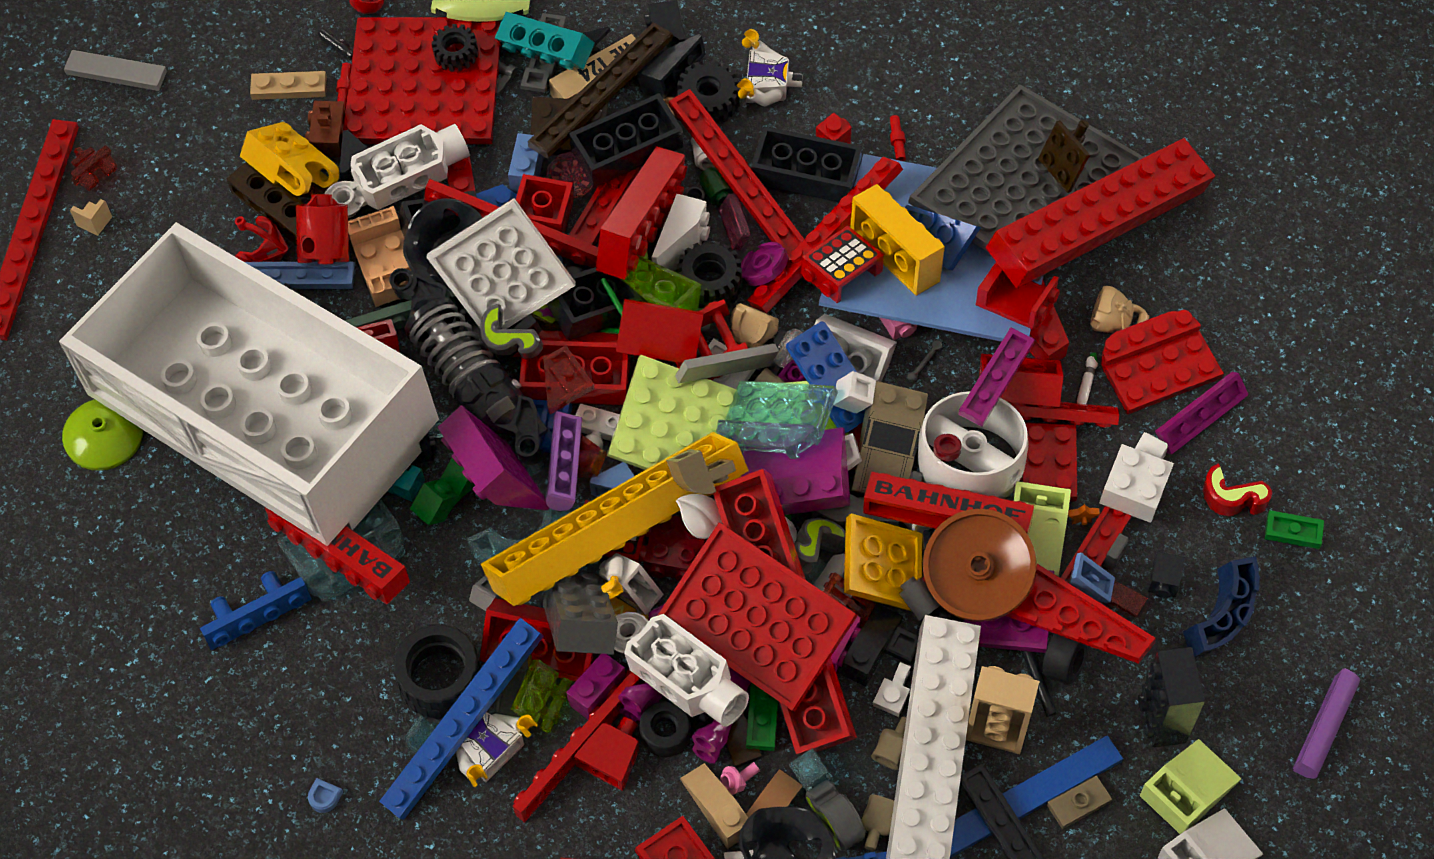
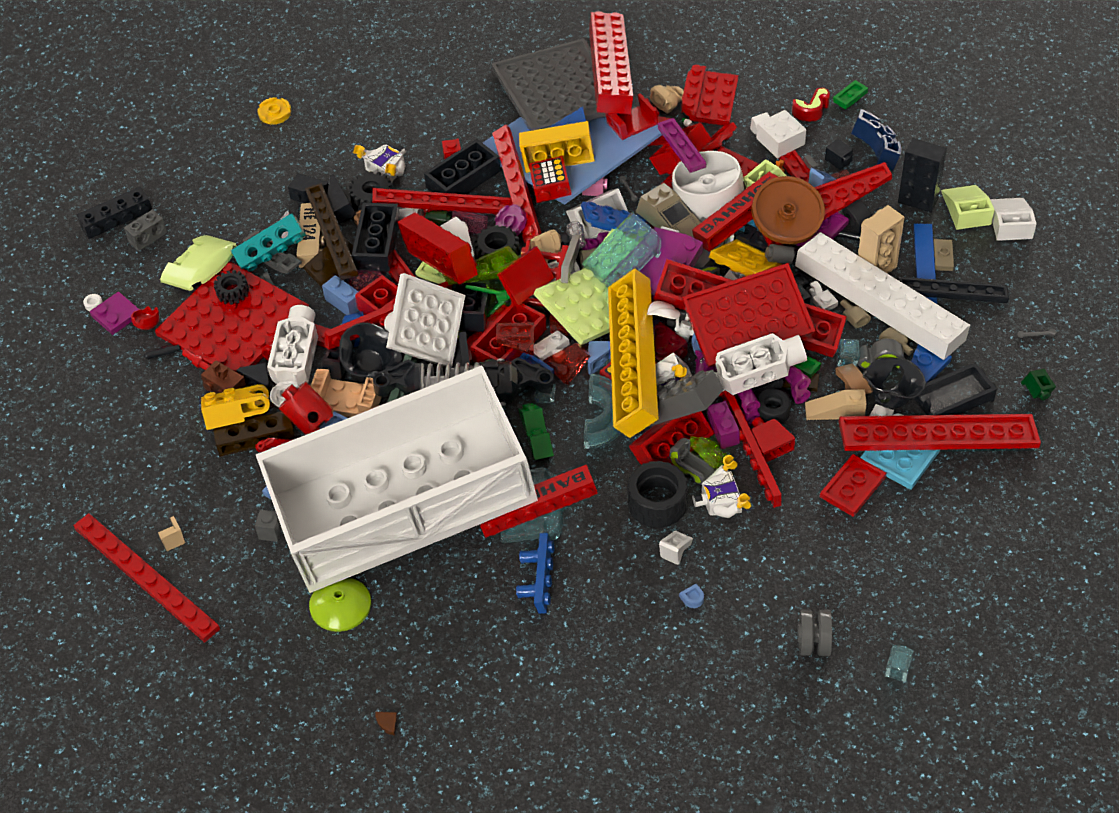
camera: 55 degrees left, 10 degrees down
light grey tile [64,50,167,91] -> none
clear red hips [71,145,117,191] -> none
tan plate [250,71,327,100] -> none
blue plate [379,618,544,820] -> none
clear light blue slope [405,715,435,753] -> none
magenta slope [438,405,550,510] -> none
light grey slope [469,575,503,611] -> none
dark grey animal [480,304,543,359] -> none
medium lavender brick [546,411,582,511] -> none
dark tan brick [666,449,736,494] -> none
bright pink plate [720,762,760,795] -> none
white panel [833,371,876,413] -> none
red bar [890,115,906,161] -> none
dark red tile [933,434,962,461] -> none
dark brown plate [1038,120,1090,193] -> none
magenta plate [1155,372,1249,454] -> none
medium lavender brick [1293,668,1360,779] -> none
none -> white slope [659,531,693,565]

